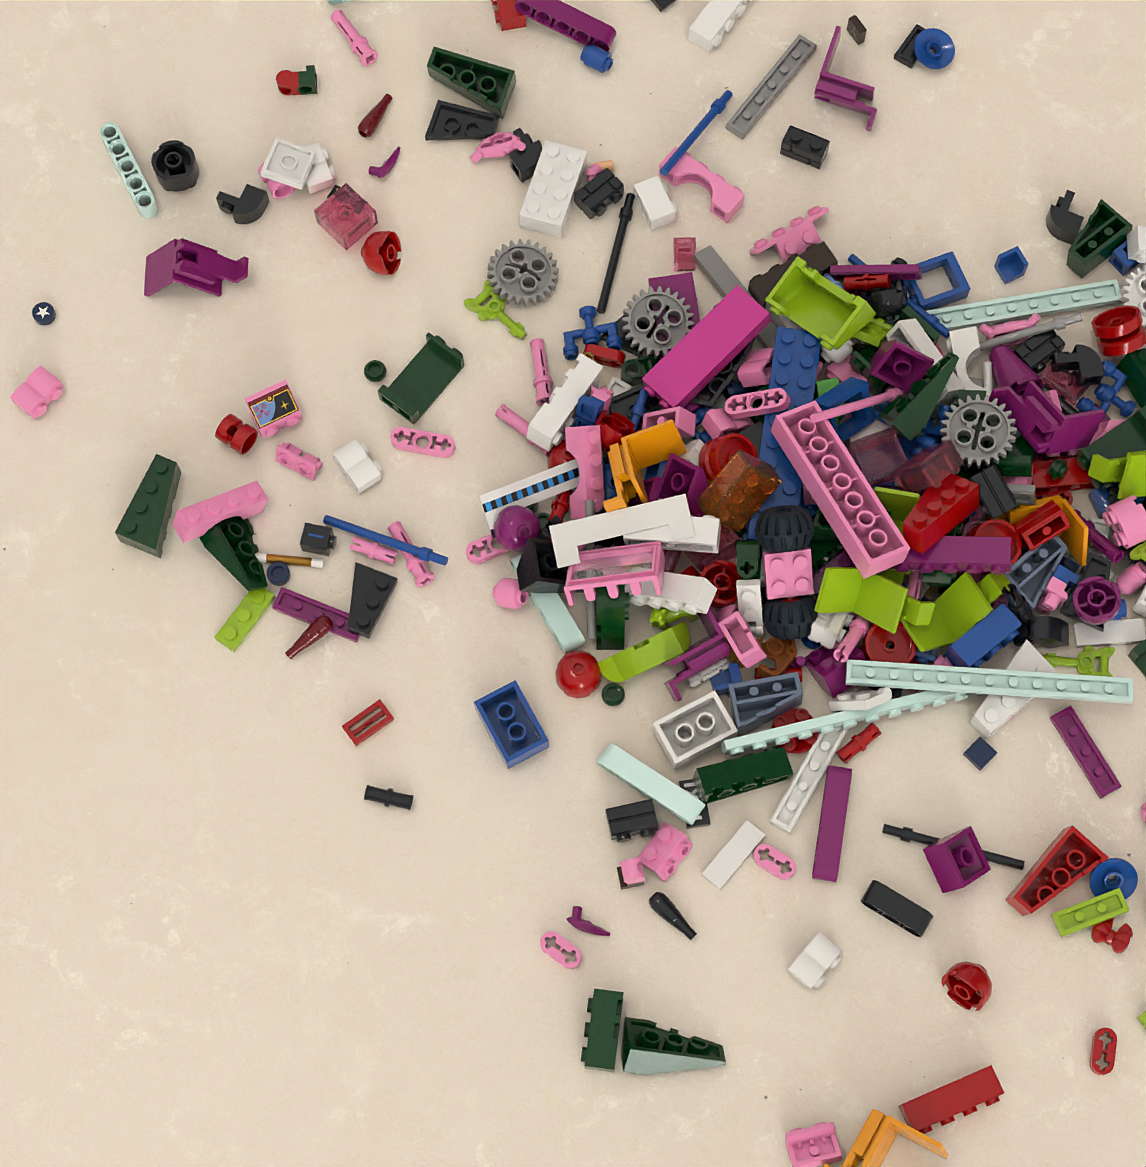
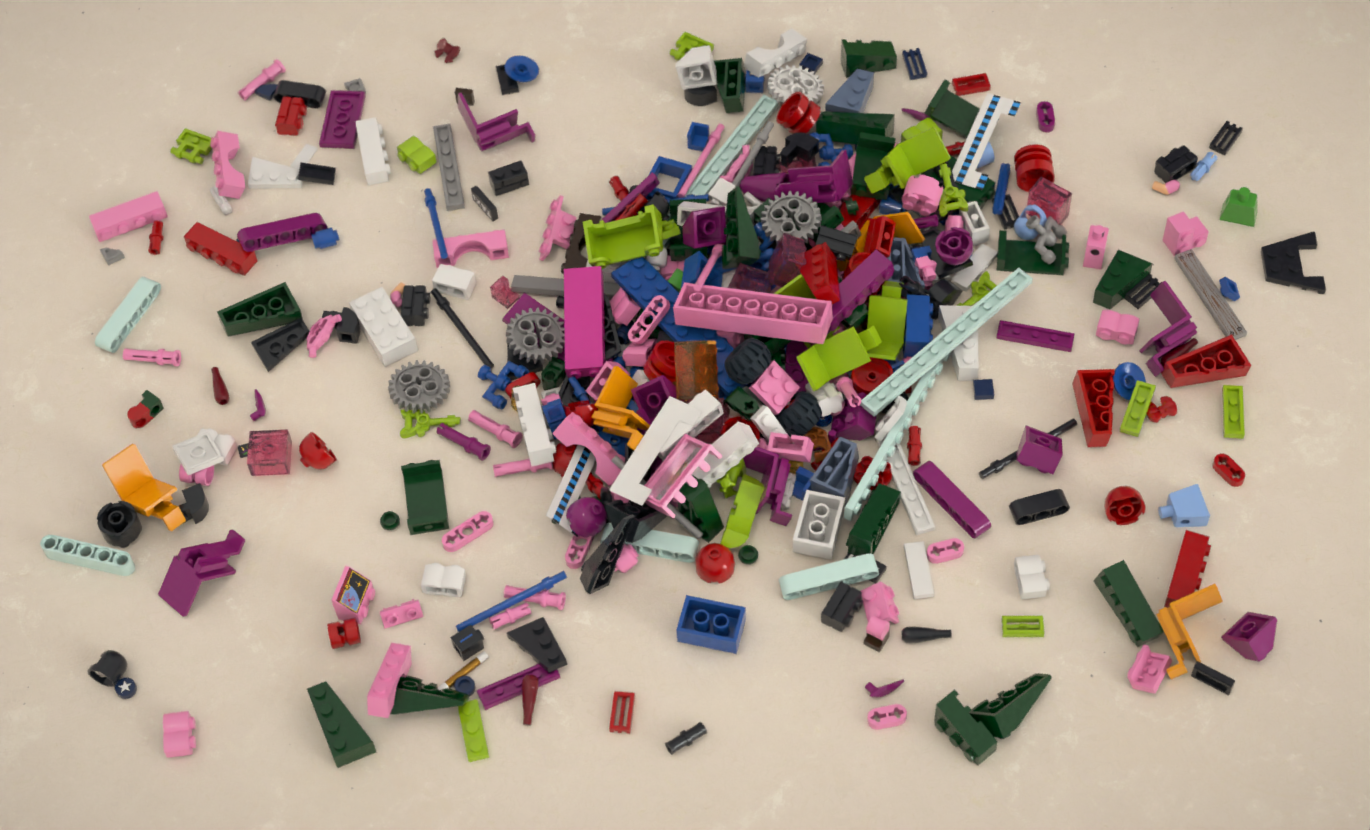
camera: 45 degrees left, 15 degrees down
none -> black helmet [87,650,128,686]
none -> light orange piece [102,444,186,531]
none -> lime brick [397,136,437,174]
none -> magenta pin [436,423,491,461]
none -> black tile [471,186,498,221]
none -> black wedge [580,514,635,594]
none -> red pin [609,176,629,201]
none -> lime plate [670,32,714,61]
none -> white slope [675,45,717,90]
none -> bright pink bar [678,124,725,198]
none -> lime tile [1002,616,1044,637]
none -> dark green wedge [1094,560,1164,647]
none -> light blue torso [1158,484,1210,527]

